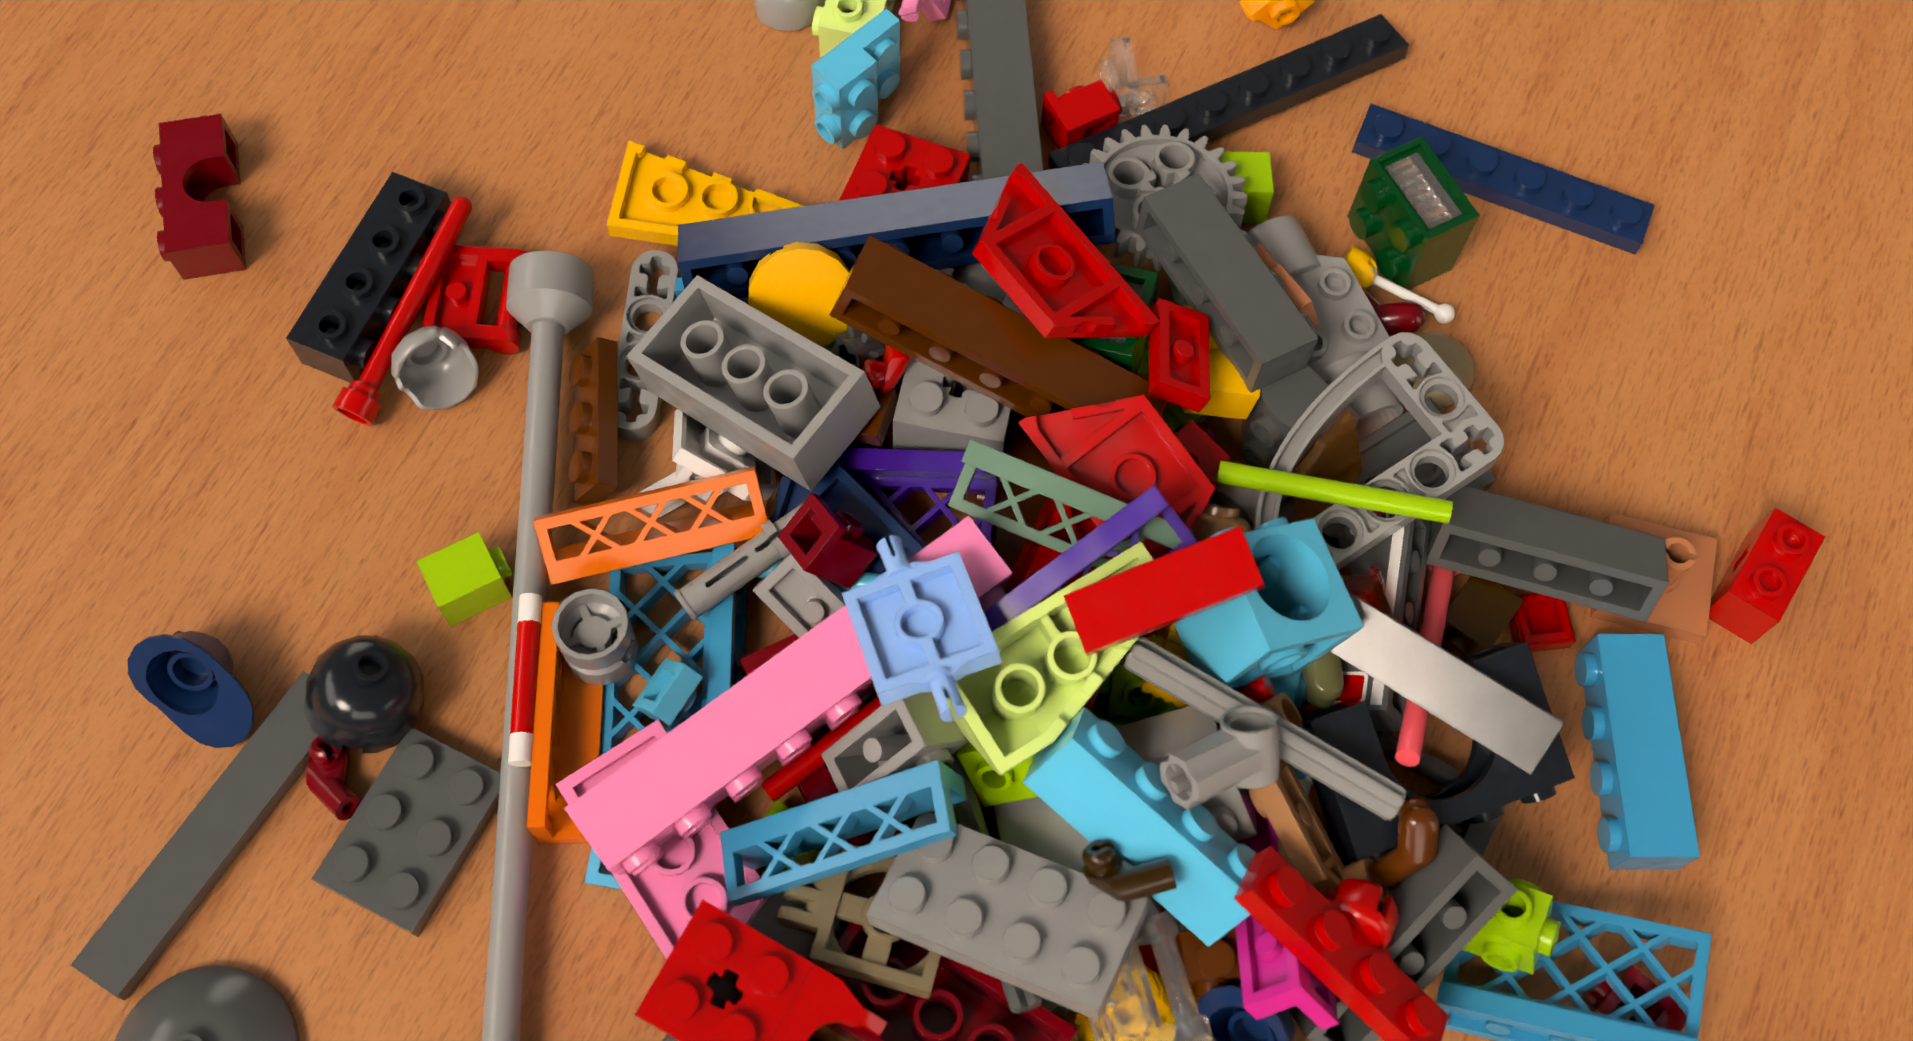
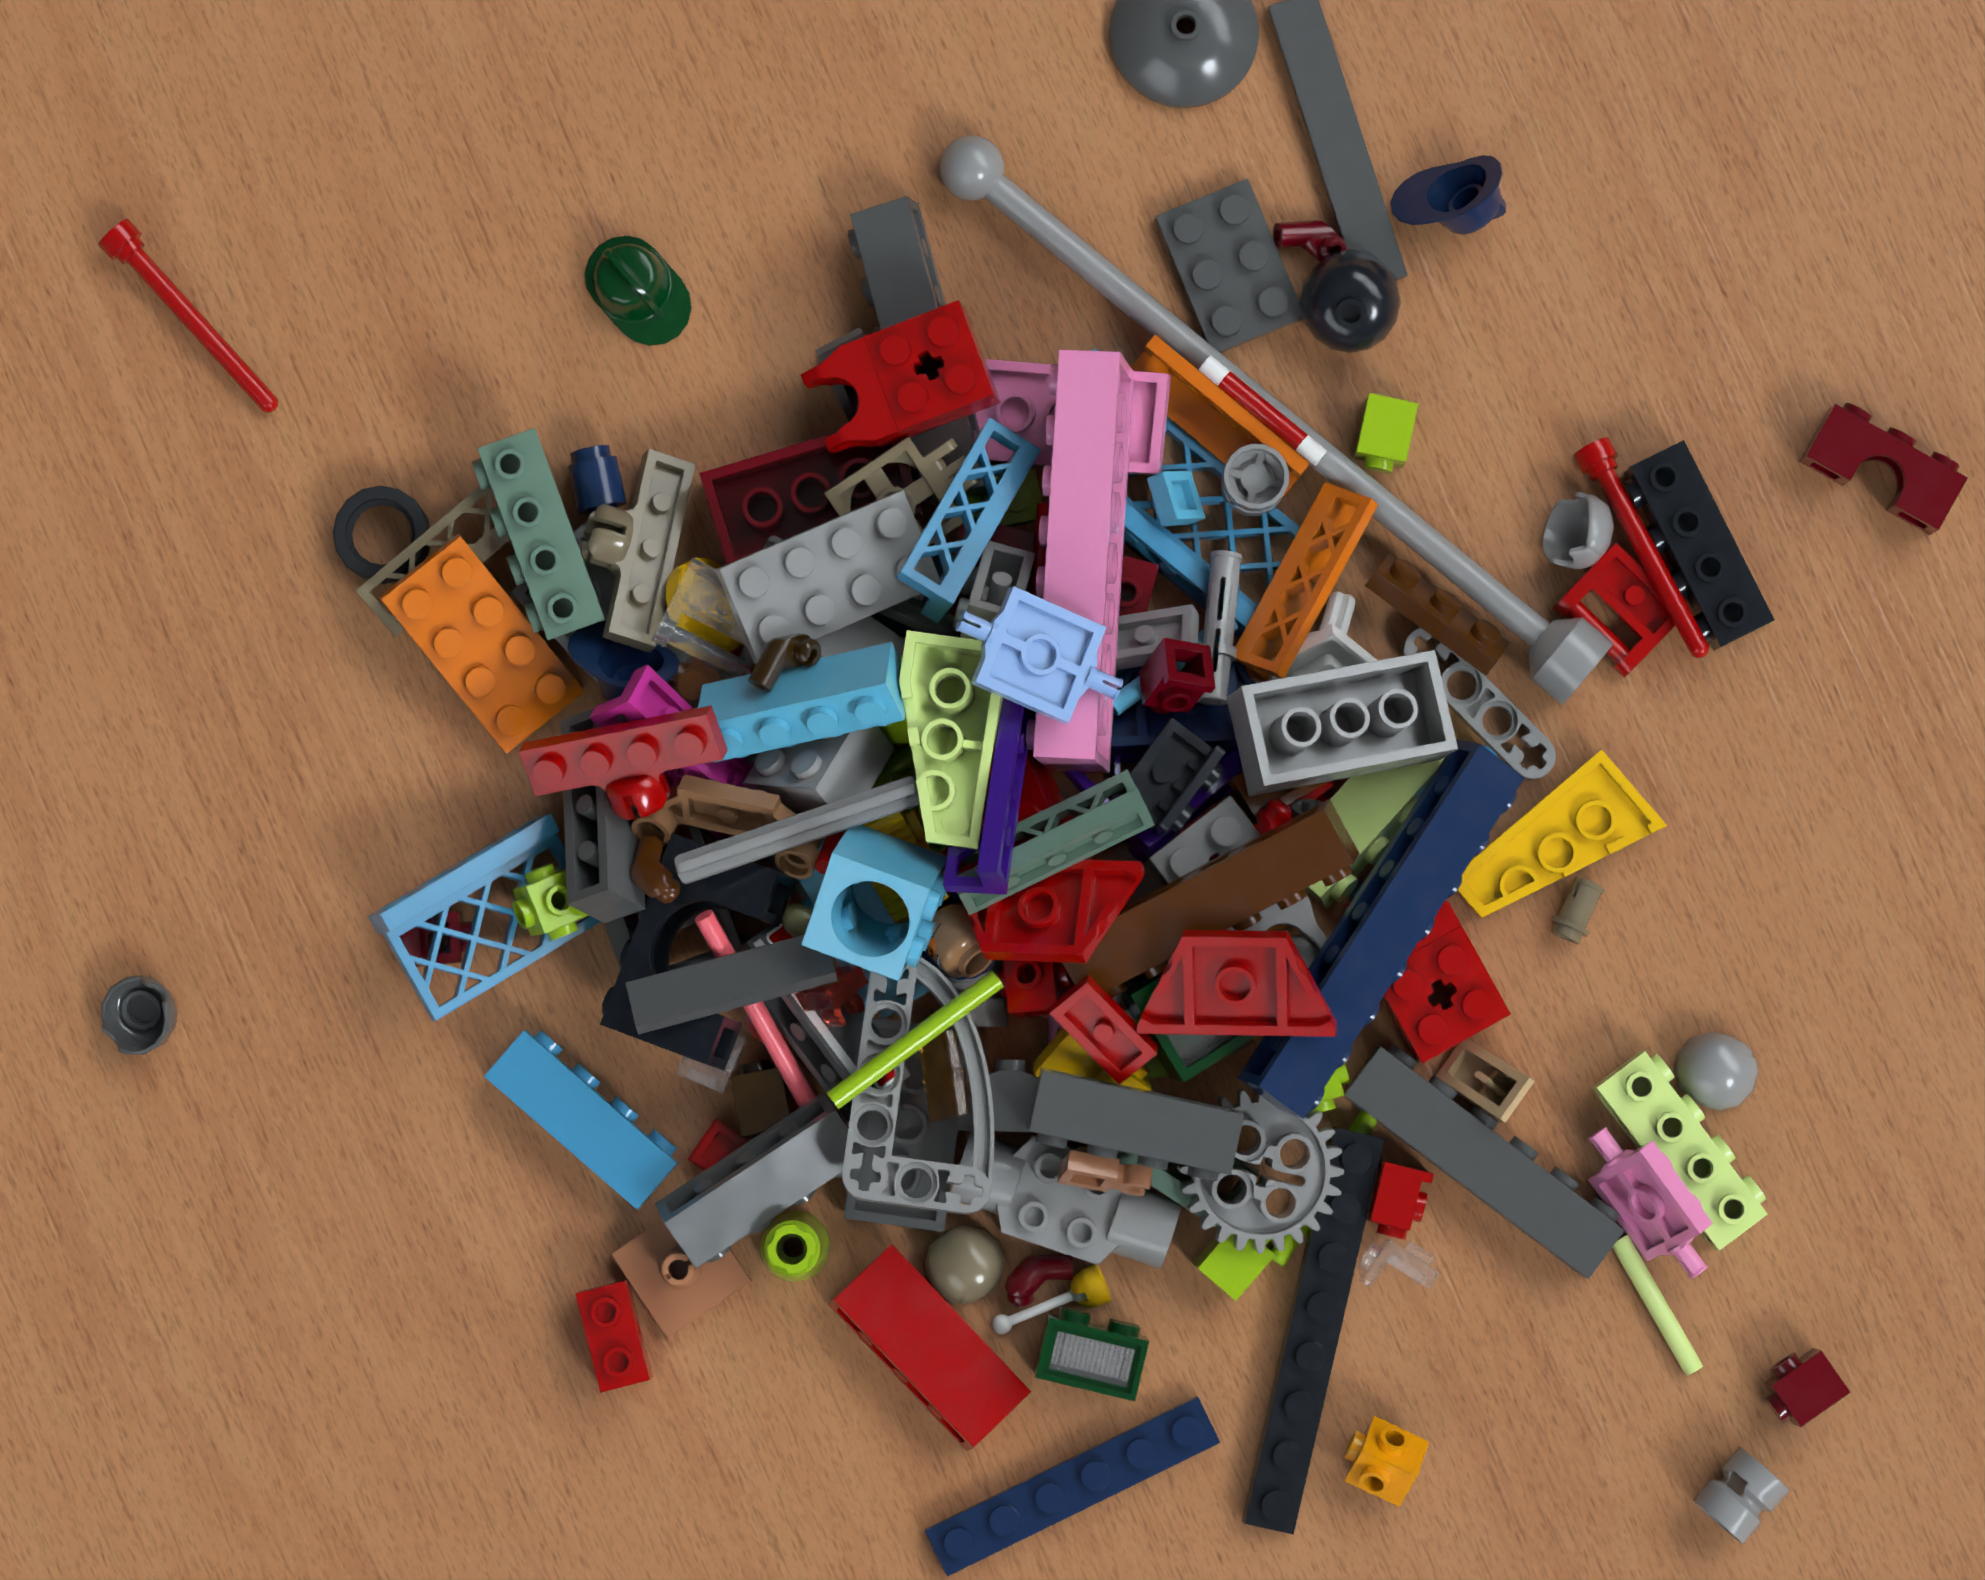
camera: 130 degrees right, 20 degrees up
yellow tile [748,242,850,347] -> none
medium azure plate [811,8,900,149] -> none
red tile [1063,526,1265,656] -> none
light grey piece [1160,705,1280,810] -> none
none -> lime plant [760,1211,830,1281]
none -> red brick [828,1244,1032,1451]
none -> black bracket [1109,718,1226,837]
none -> tan slope [1436,1039,1535,1123]
none -> dark tan pin [1551,876,1604,944]

